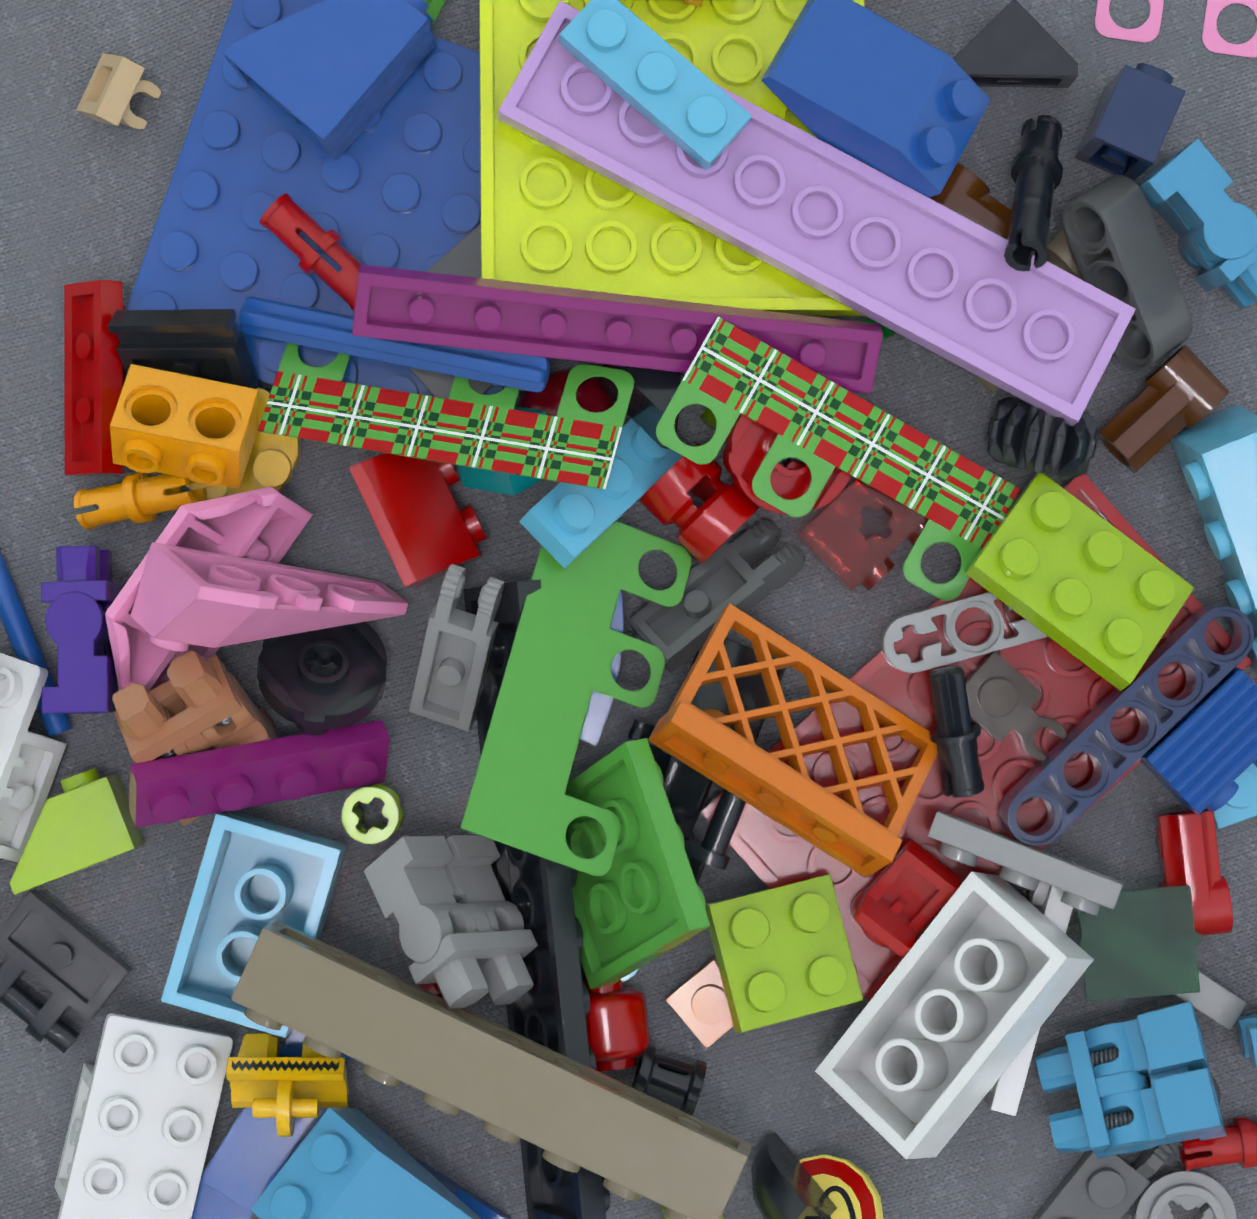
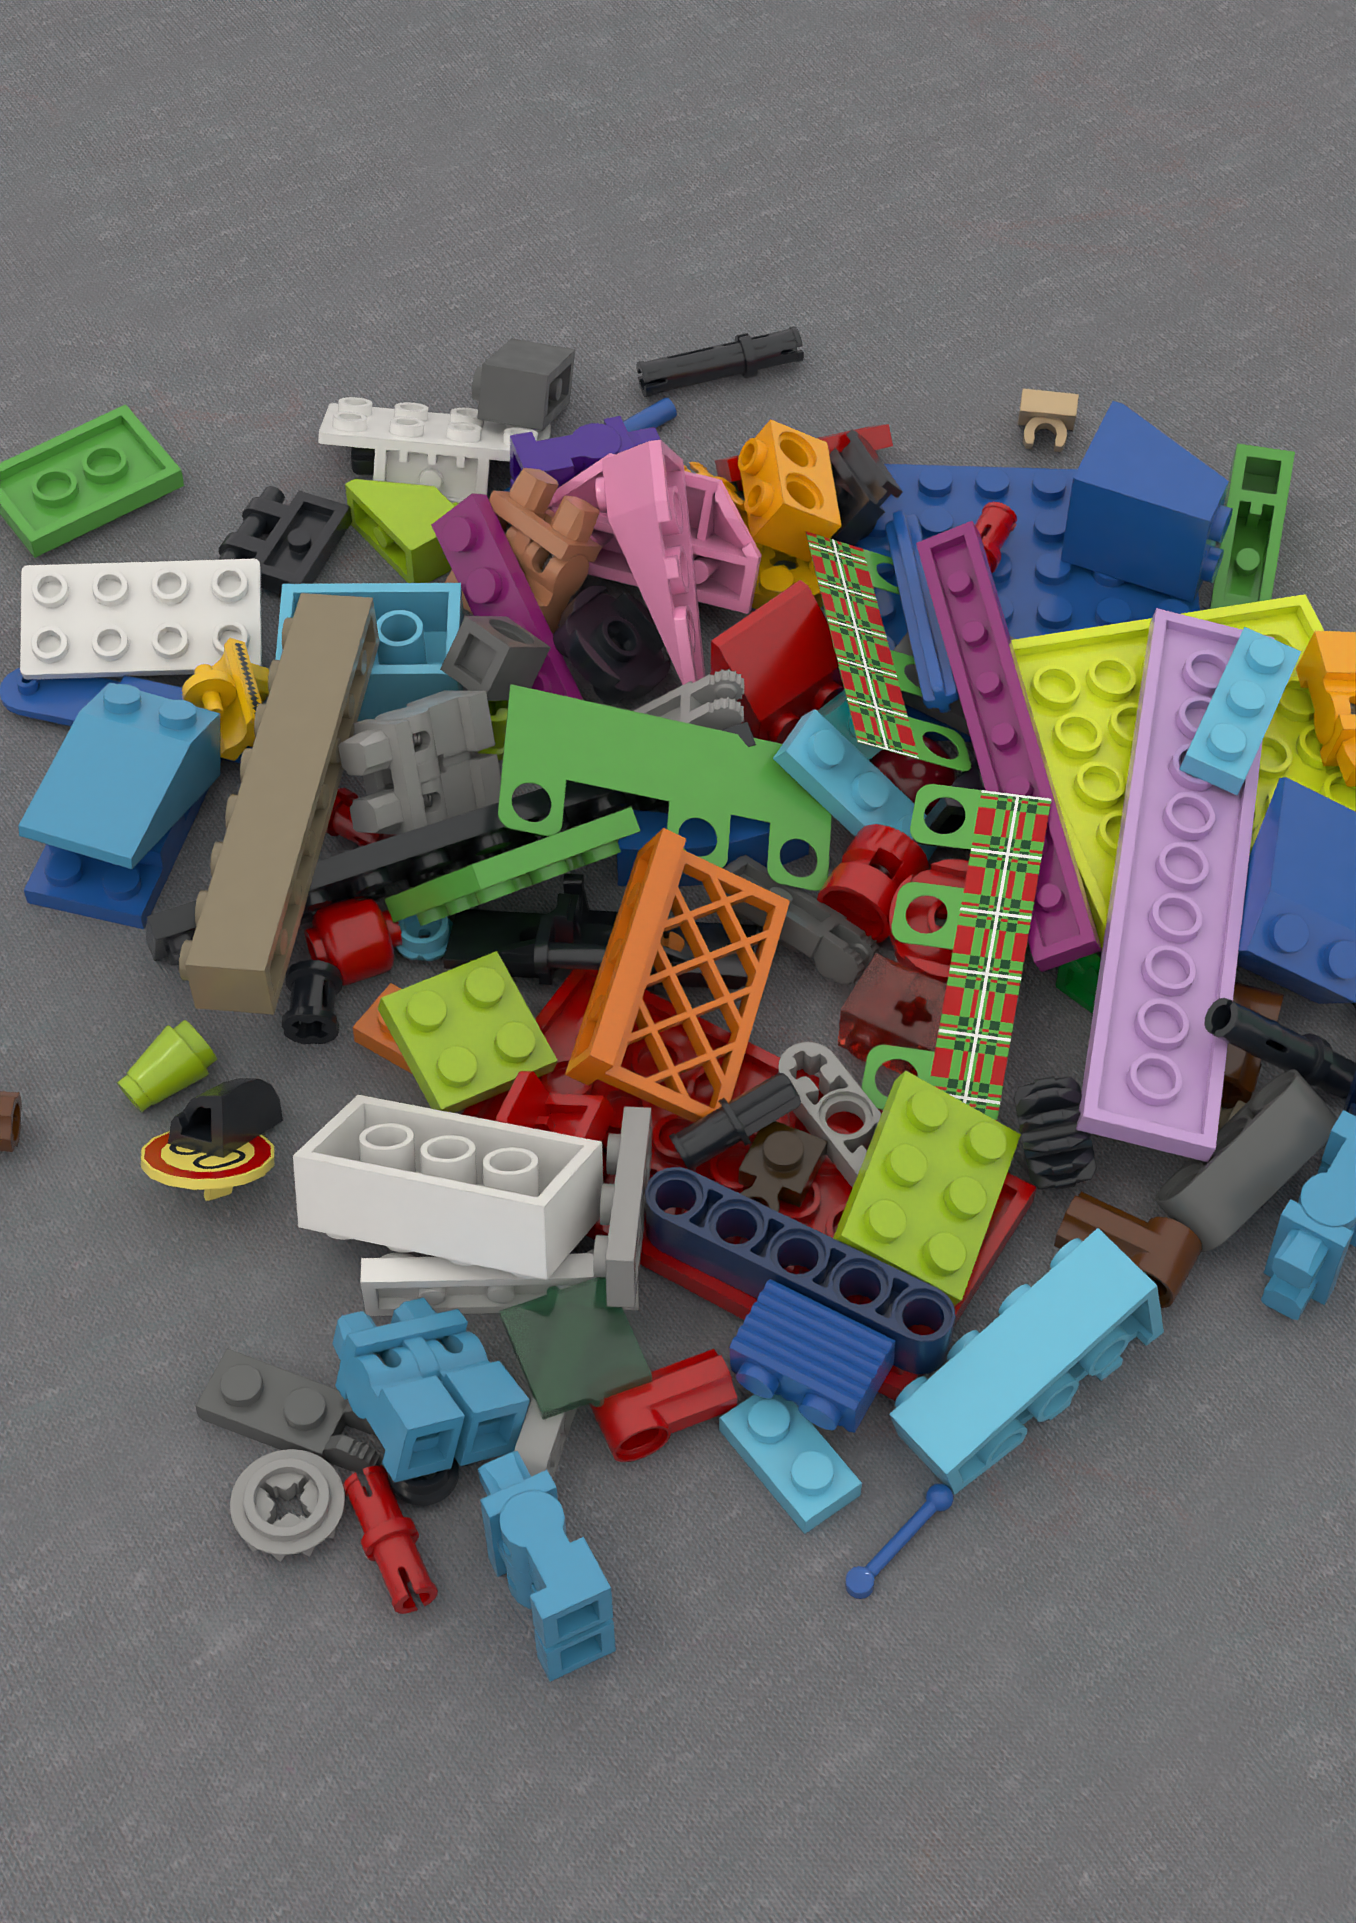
camera: 70 degrees right, 35 degrees down
none -> dark grey brick [440,616,551,701]

